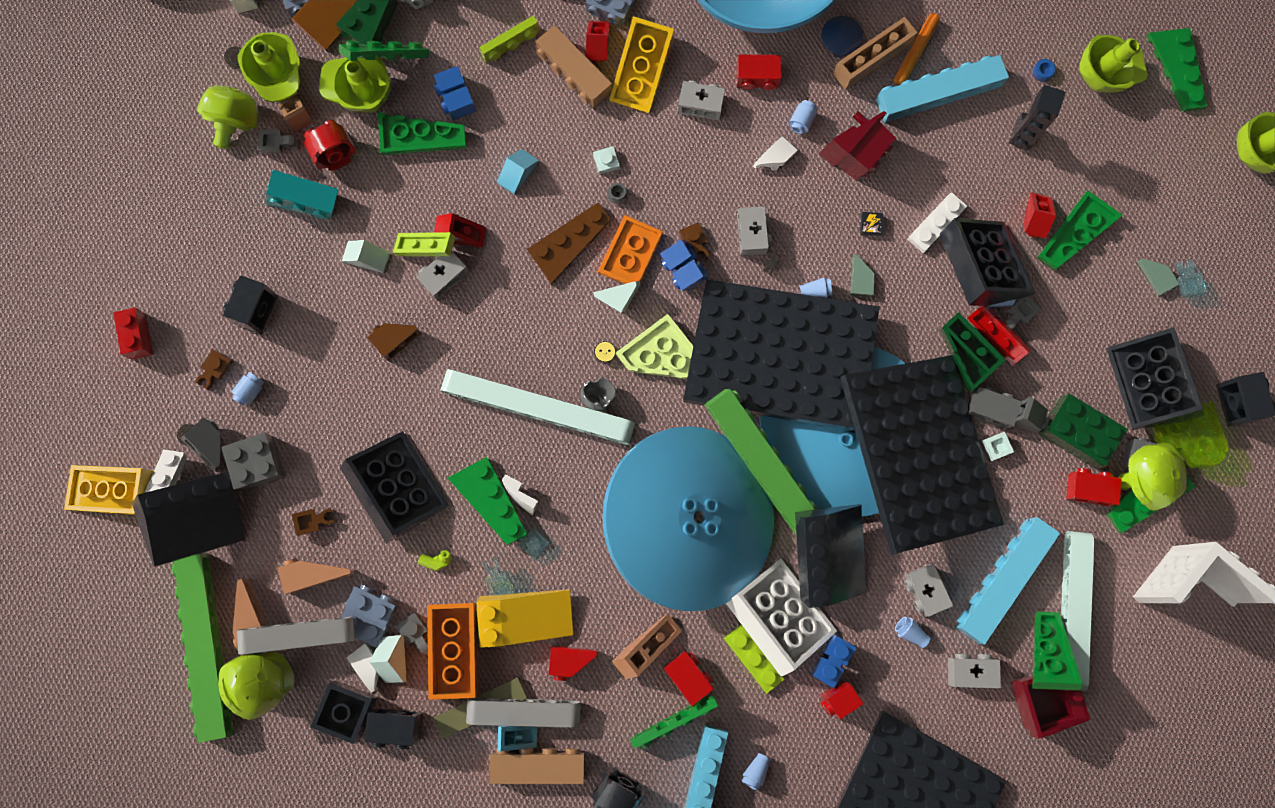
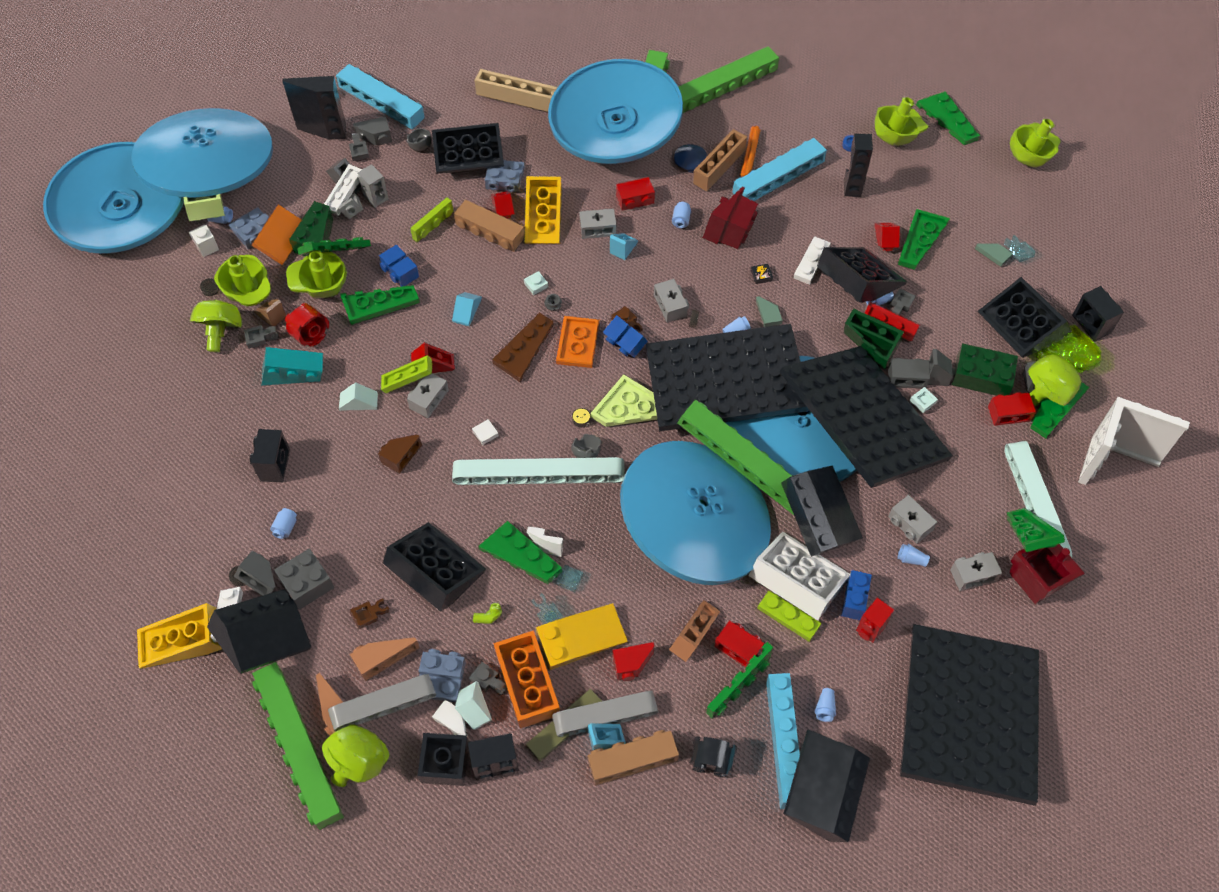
camera: 15 degrees left, 20 degrees down
red brick [113,307,153,360] -> none
reddish brown plate [194,349,233,391] -> none
light aqua slope [594,281,640,312] -> none
white slope [753,137,798,171] -> none
medium azure brick [956,517,1060,645] -> none
none -> white tile [472,420,499,445]
none -> medium azure slope [610,233,638,260]

